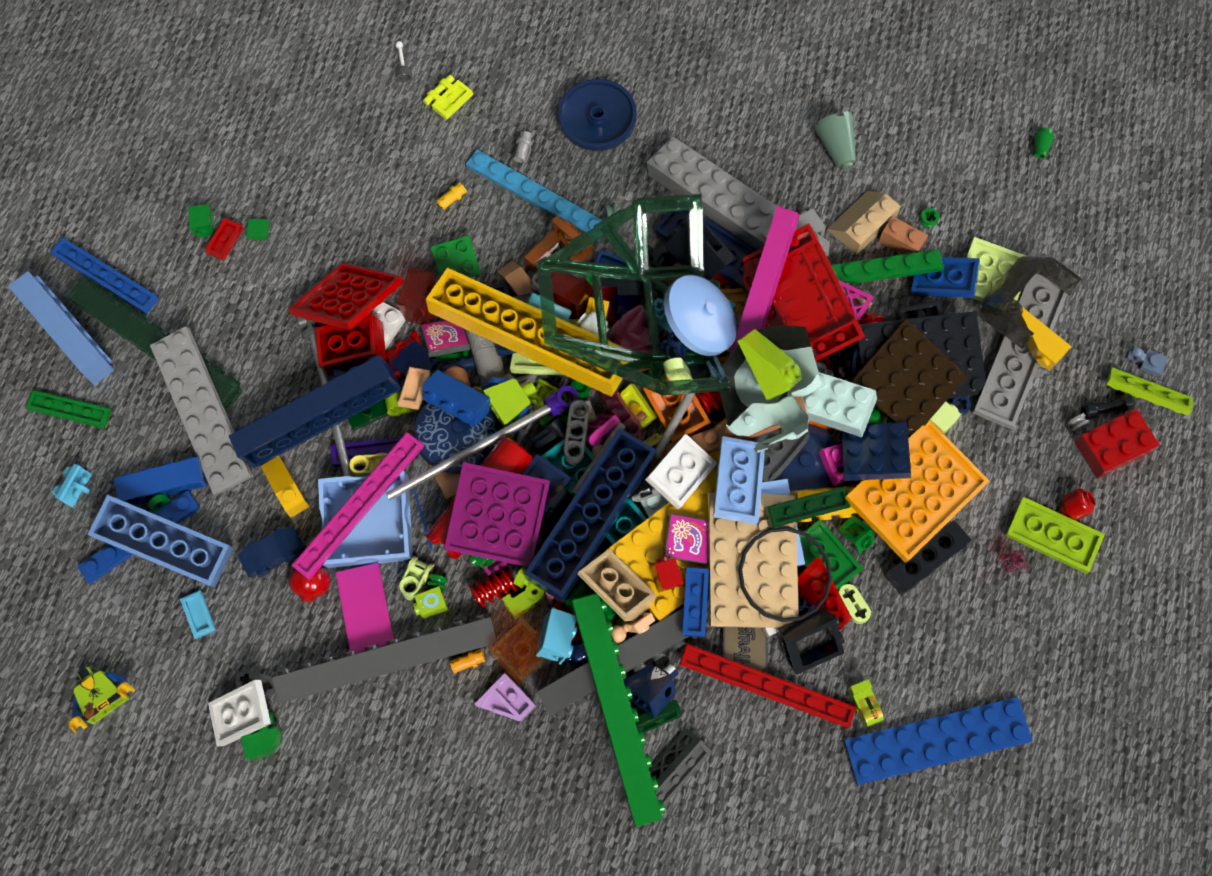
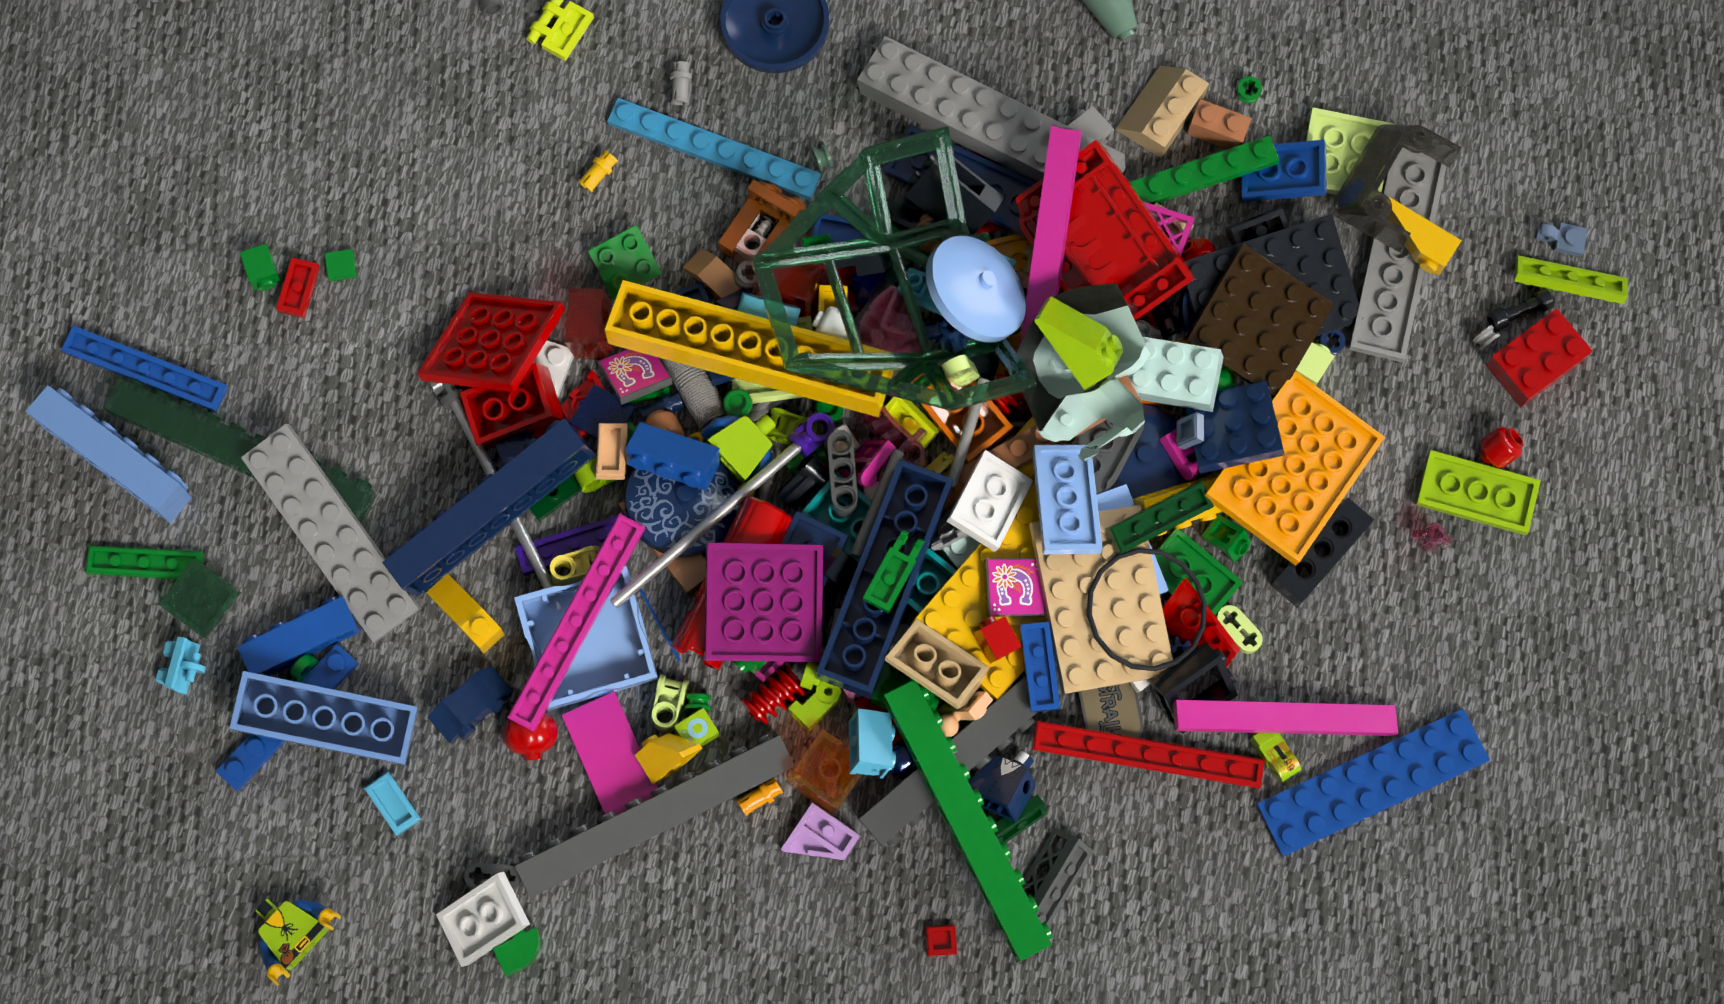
camera: 15 degrees left, 5 degrees up
none -> clear green plate [158,558,242,639]
none -> yellow slope [635,733,703,784]
none -> green tile [724,389,753,418]
none -> green hinge [863,530,925,614]
none -> red tile [926,925,957,957]
none -> dark pink tile [1173,700,1398,736]
none -> sand blue tile [1177,412,1204,450]

